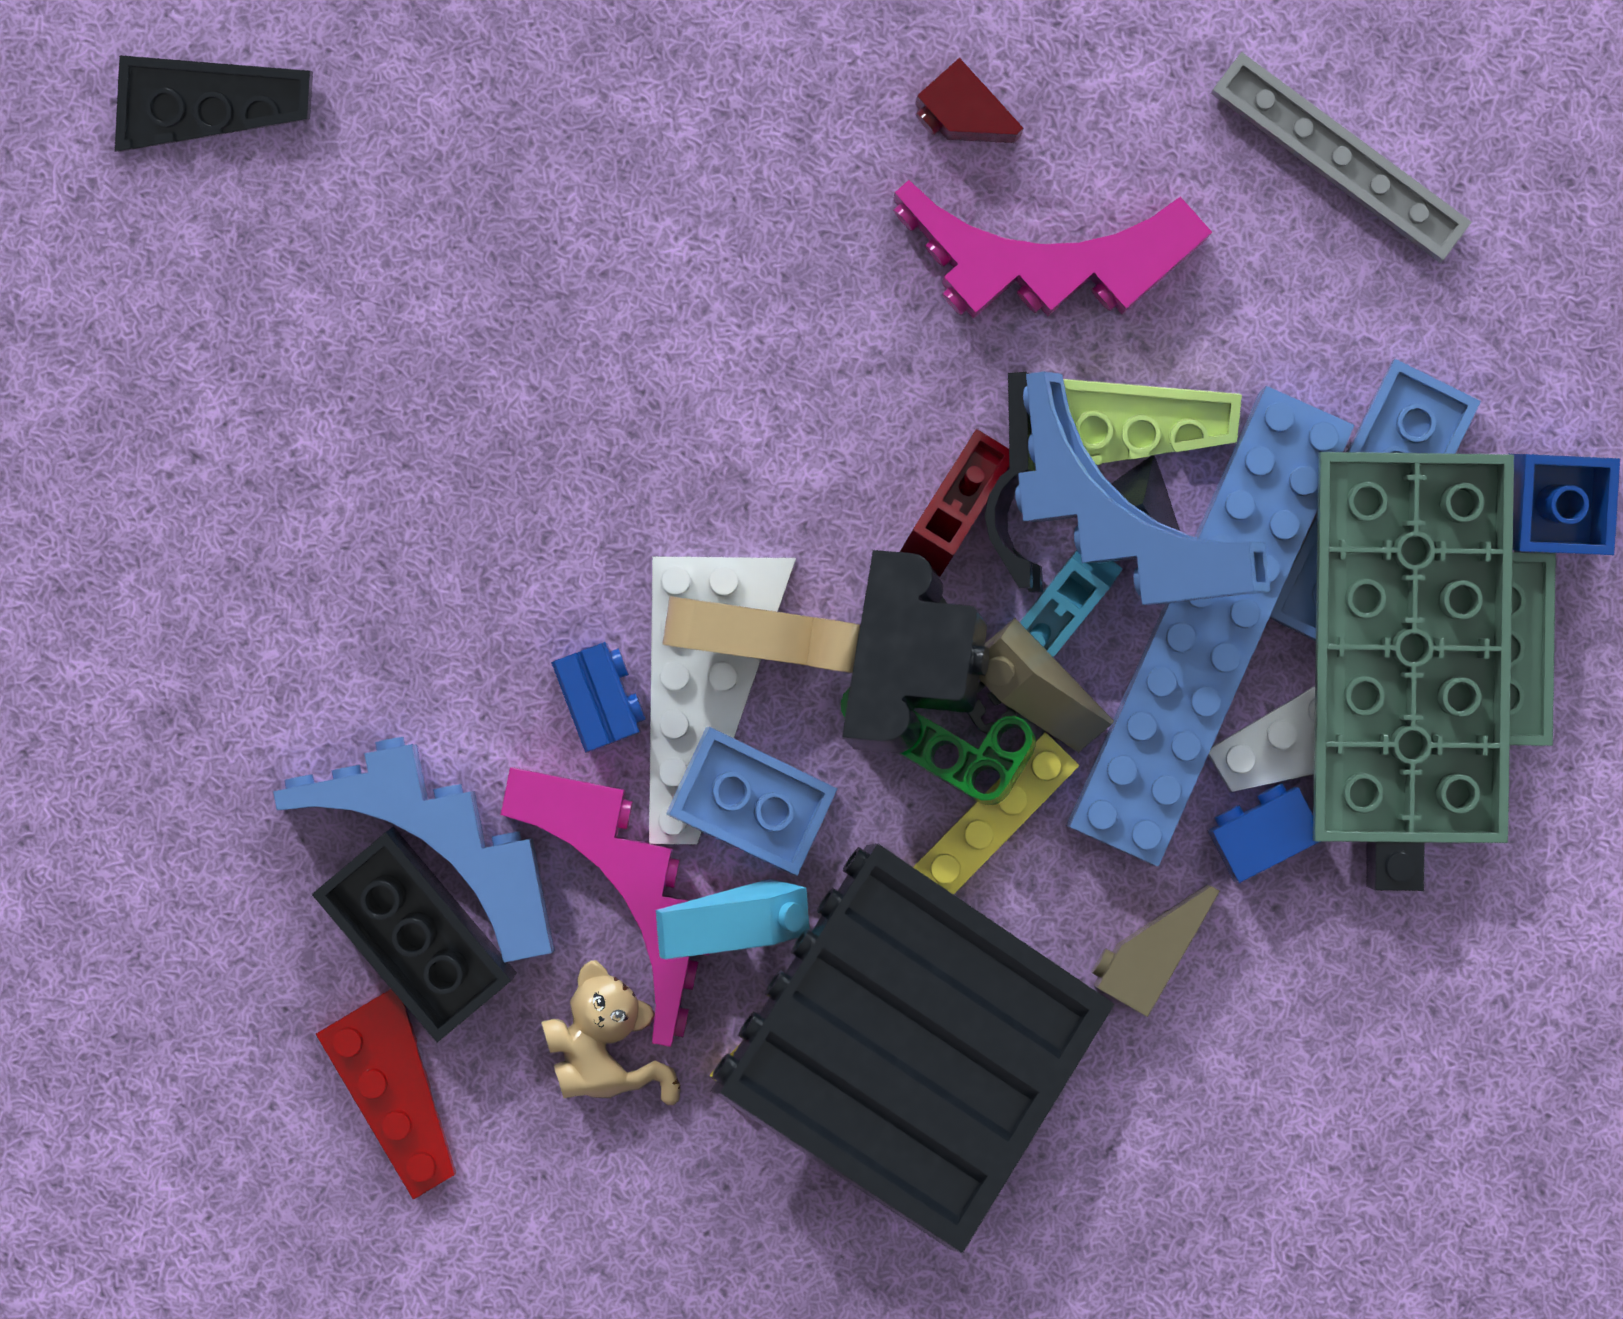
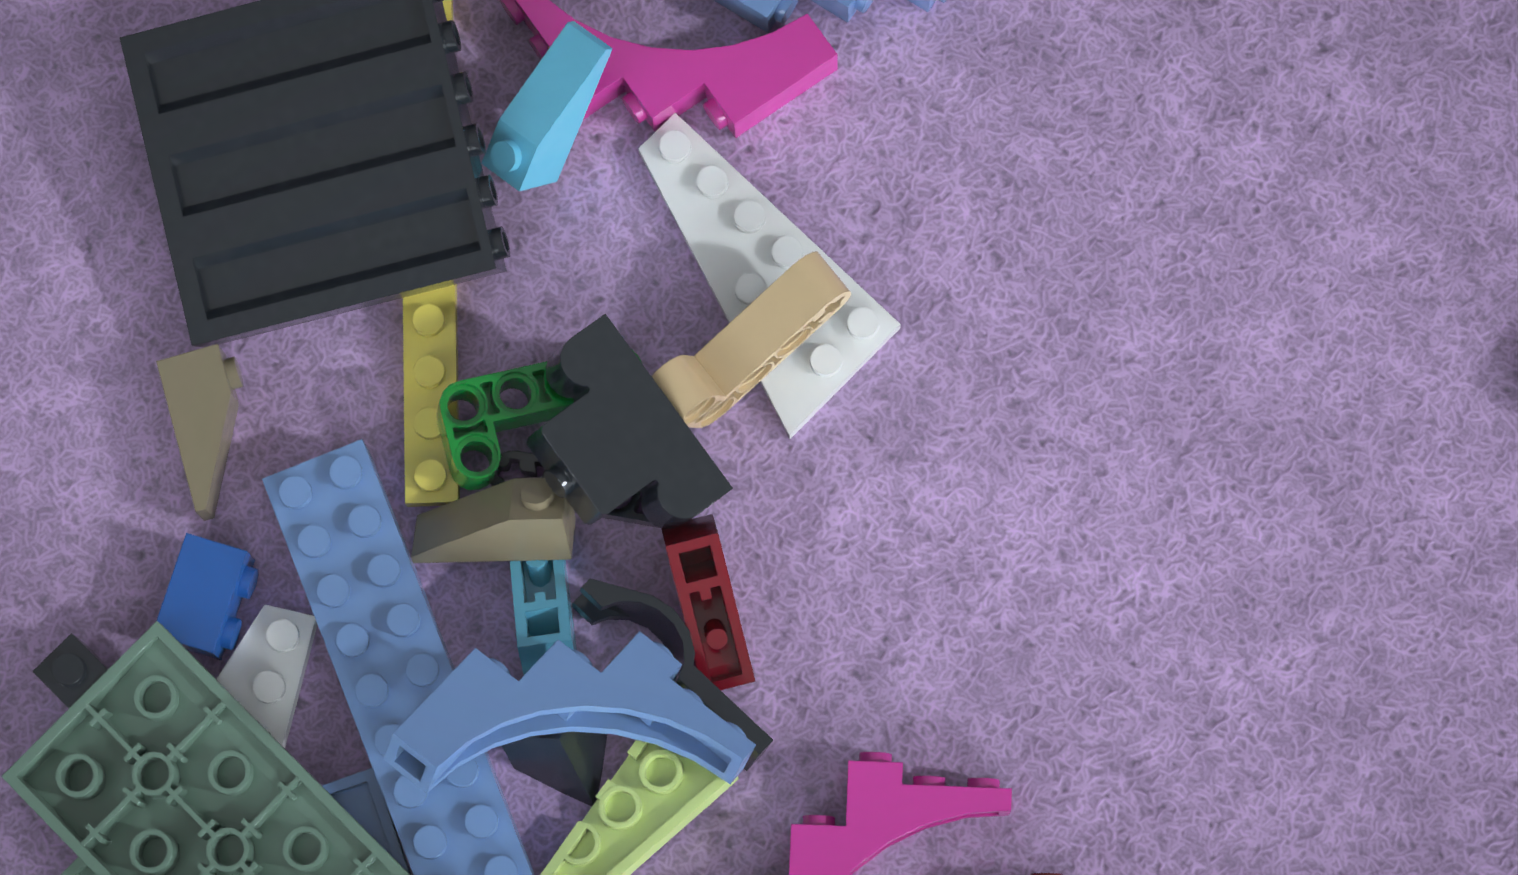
camera: 140 degrees right, 10 degrees down
blue brick [551,642,646,753] -> none
medium blue plate [666,727,837,876] -> none

